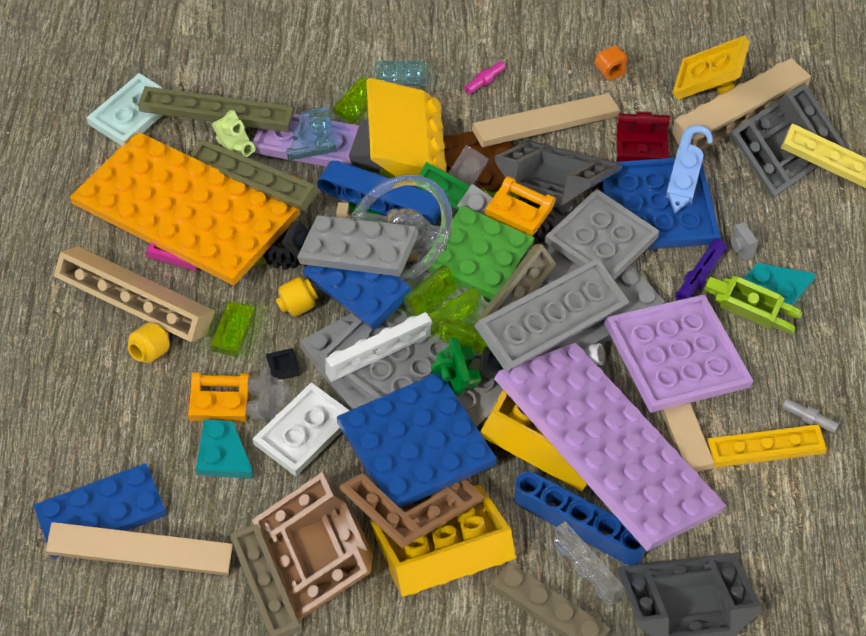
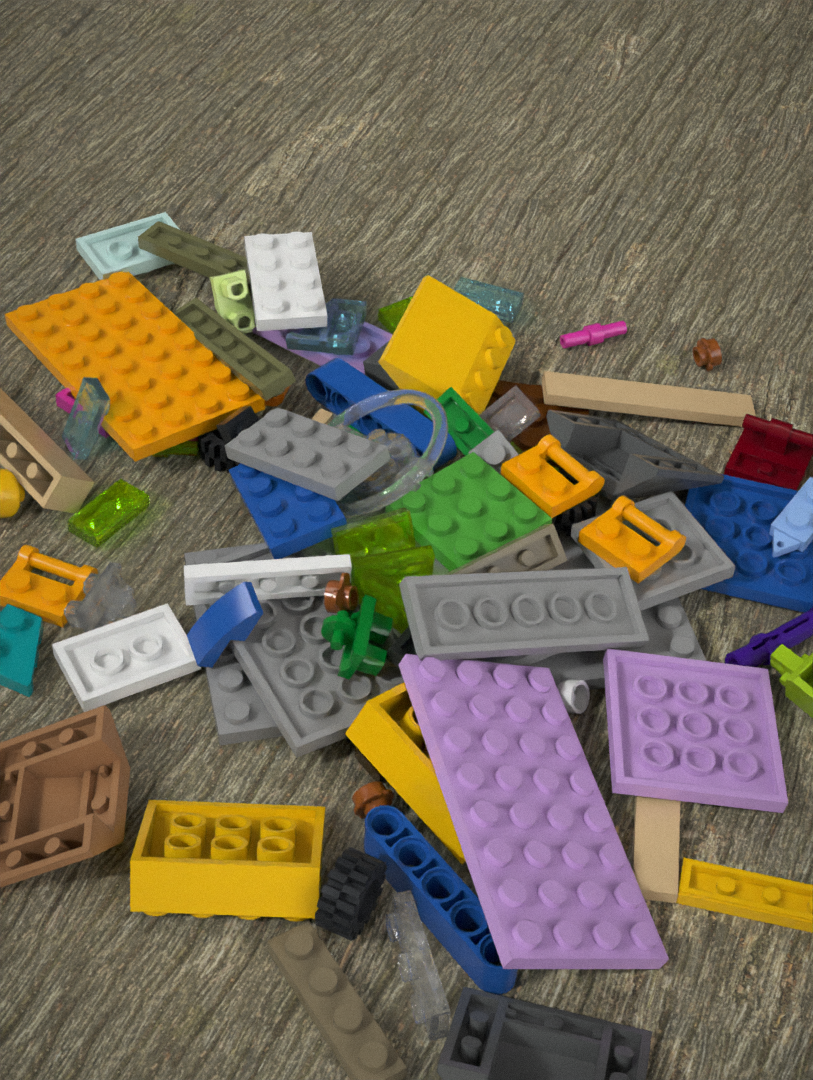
camera: 20 degrees right, 10 degrees down
black tile [266,348,300,382] -> none
yellow head [276,277,319,317] -> none
blue plate [337,374,497,508] -> none
medium nougat slope [340,473,485,548] -> none
orange plate [595,45,628,80] -> none
none -> clear light blue plate [62,377,110,460]
none -> blue slope [187,581,263,668]
none -> white plate [244,232,328,331]
none -> black tyre [315,847,387,941]
none -> dark orange plate [324,572,358,613]
none -> dark orange plate [352,781,394,819]
none -> light orange plate [578,495,686,584]
none -> dark orange plate [693,338,722,371]

